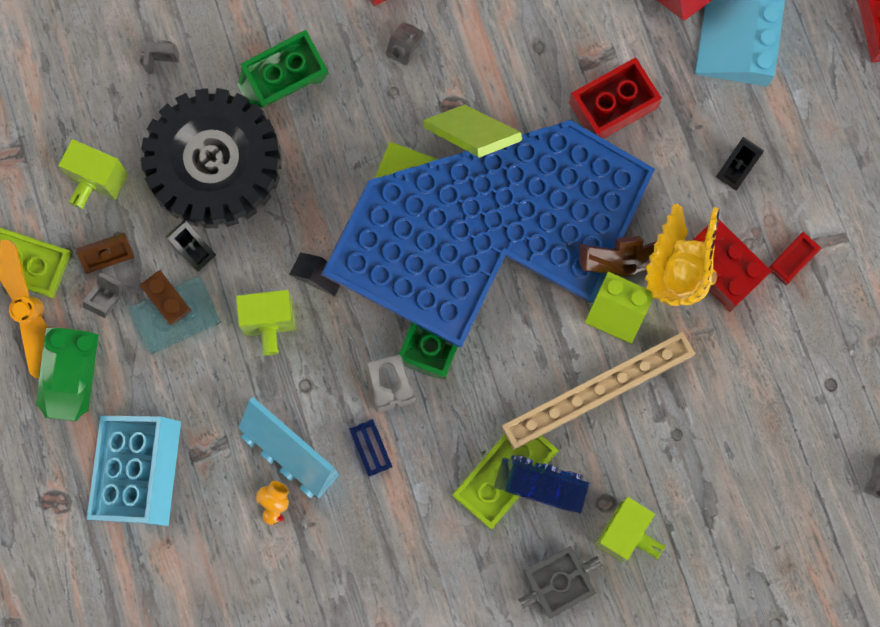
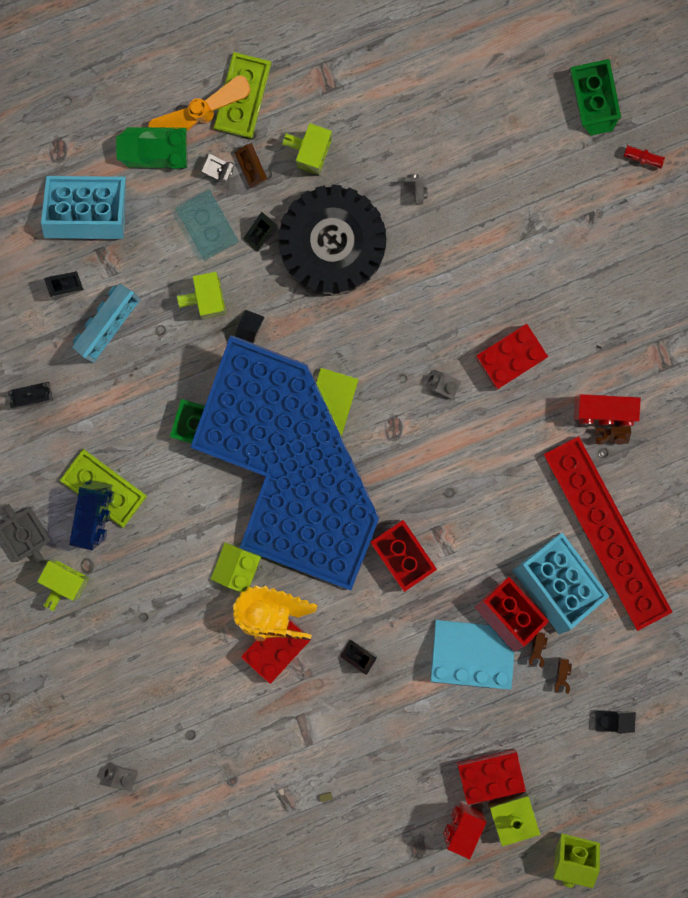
camera: 90 degrees right, 10 degrees up
reddish brown plate [139,270,192,326] -> none
green slope [237,29,330,108] -> none
light orange animal [256,481,289,525] -> none
clear blue tile [349,419,393,477] -> none
light grey piece [367,355,416,412] -> none
lime tile [423,105,522,157] -> none
tan plate [501,332,695,450] -> none
reddish brown plate [579,236,657,277] -> none
red tile [768,232,822,286] -> none
none -> black hinge [8,382,53,410]
none -> black slope [44,271,84,300]

